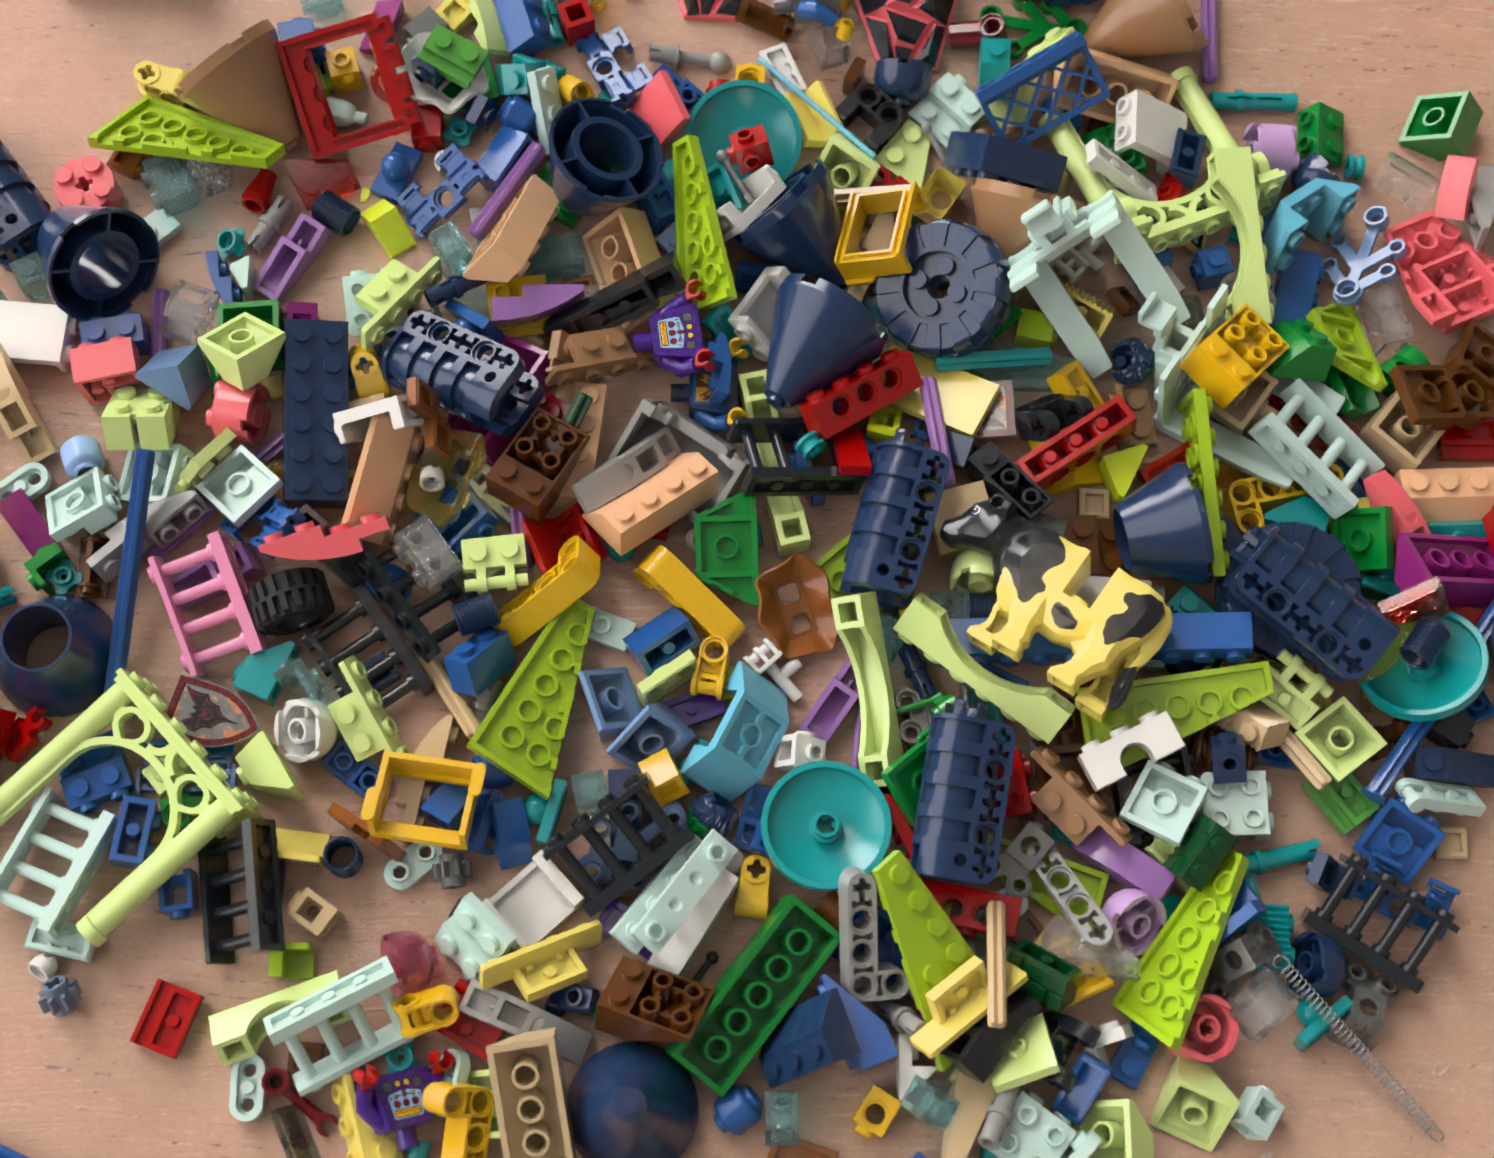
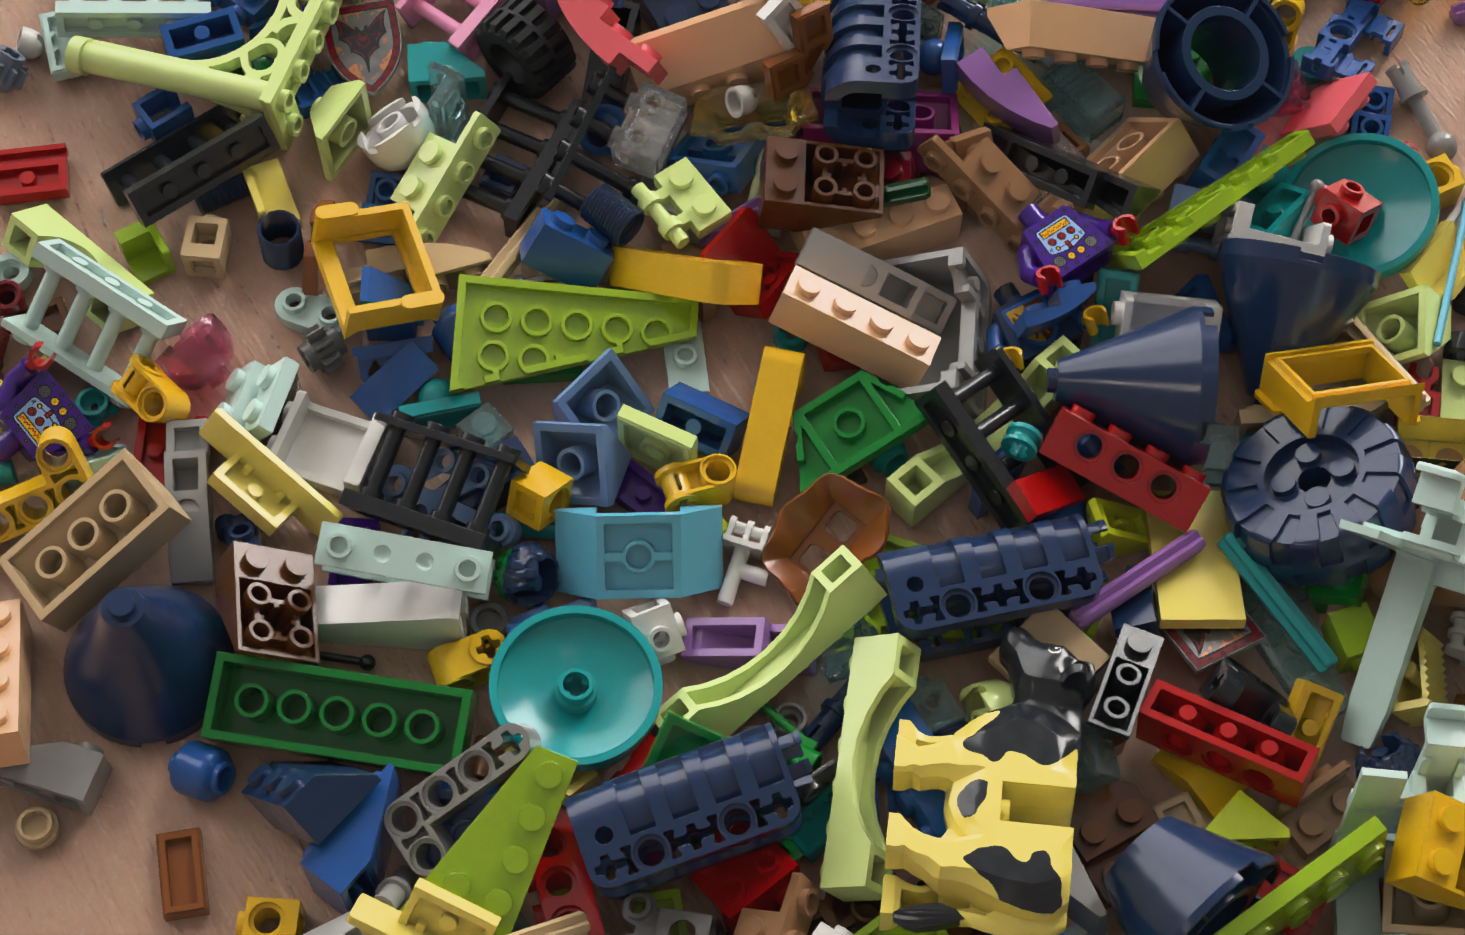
camera: 65 degrees right, 10 degrees down
clear light blue brick [764,1090,799,1146] -> none

